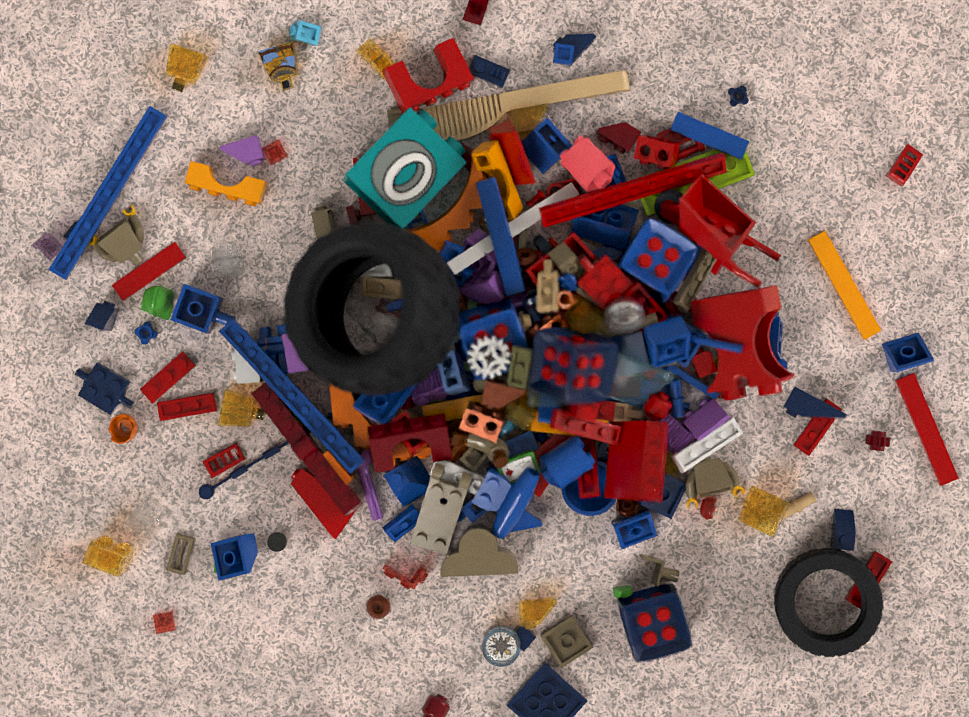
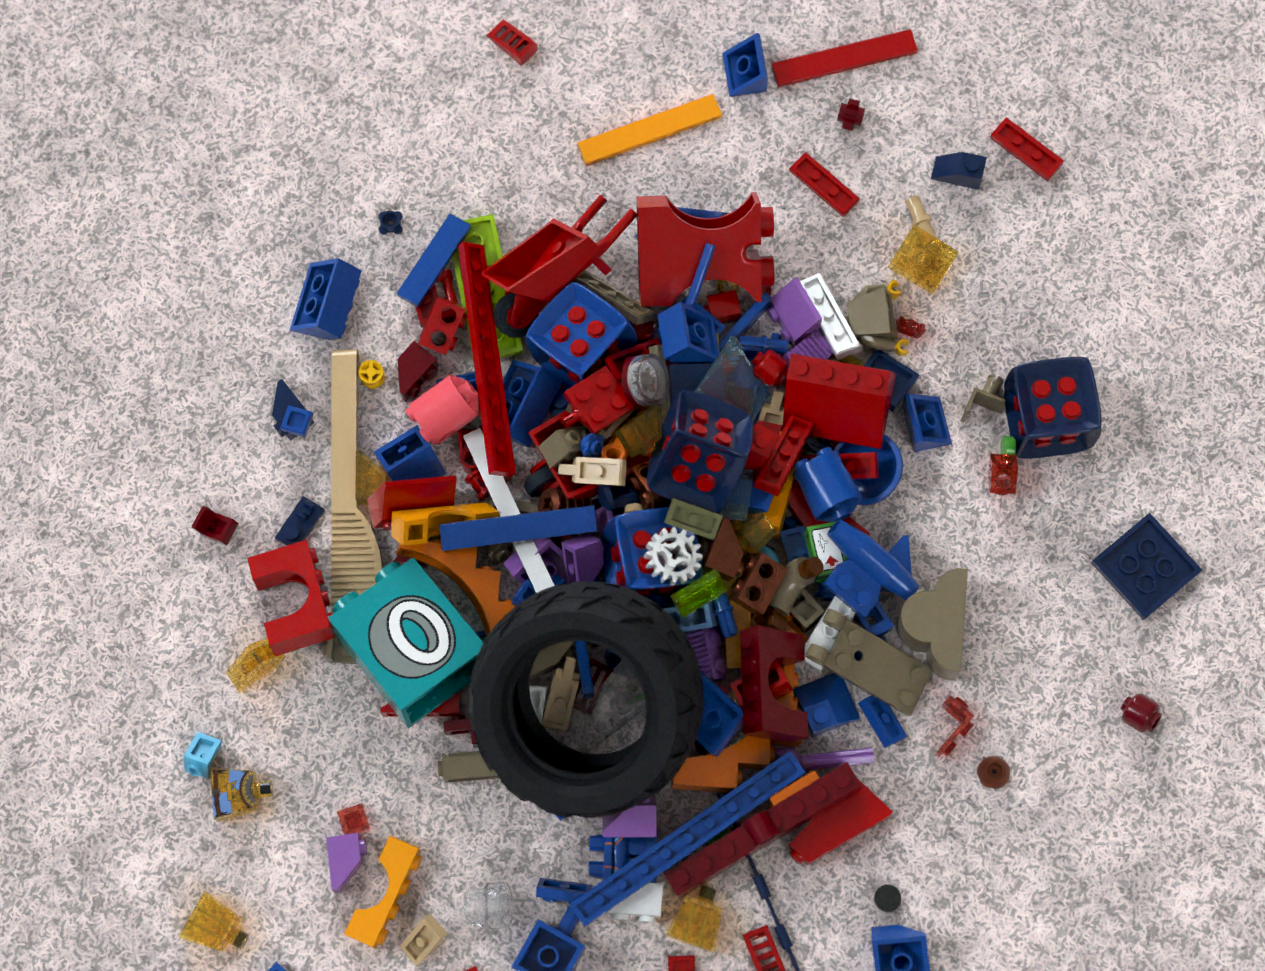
camera: 80 degrees left, 15 degrees down
clear piece [482,626,521,667] -> none
dark blue tile [513,624,536,652] -> none
clear yellow slope [518,597,557,629] -> none
dark tan plate [540,614,593,668] -> none
copper plate [616,499,640,517] -> none
black tyre [774,548,883,657] -> none
dark blue slope [783,387,847,419] -> none
none -> blue slope [289,258,362,340]
none -> yellow wheel [358,360,385,389]
none -> tan slope [399,914,448,967]
none -> blue plate [536,878,592,904]
none -> clear neon green plate [670,568,728,618]
none -> blue axle [709,585,738,638]
none -> clear red brick [988,454,1018,495]

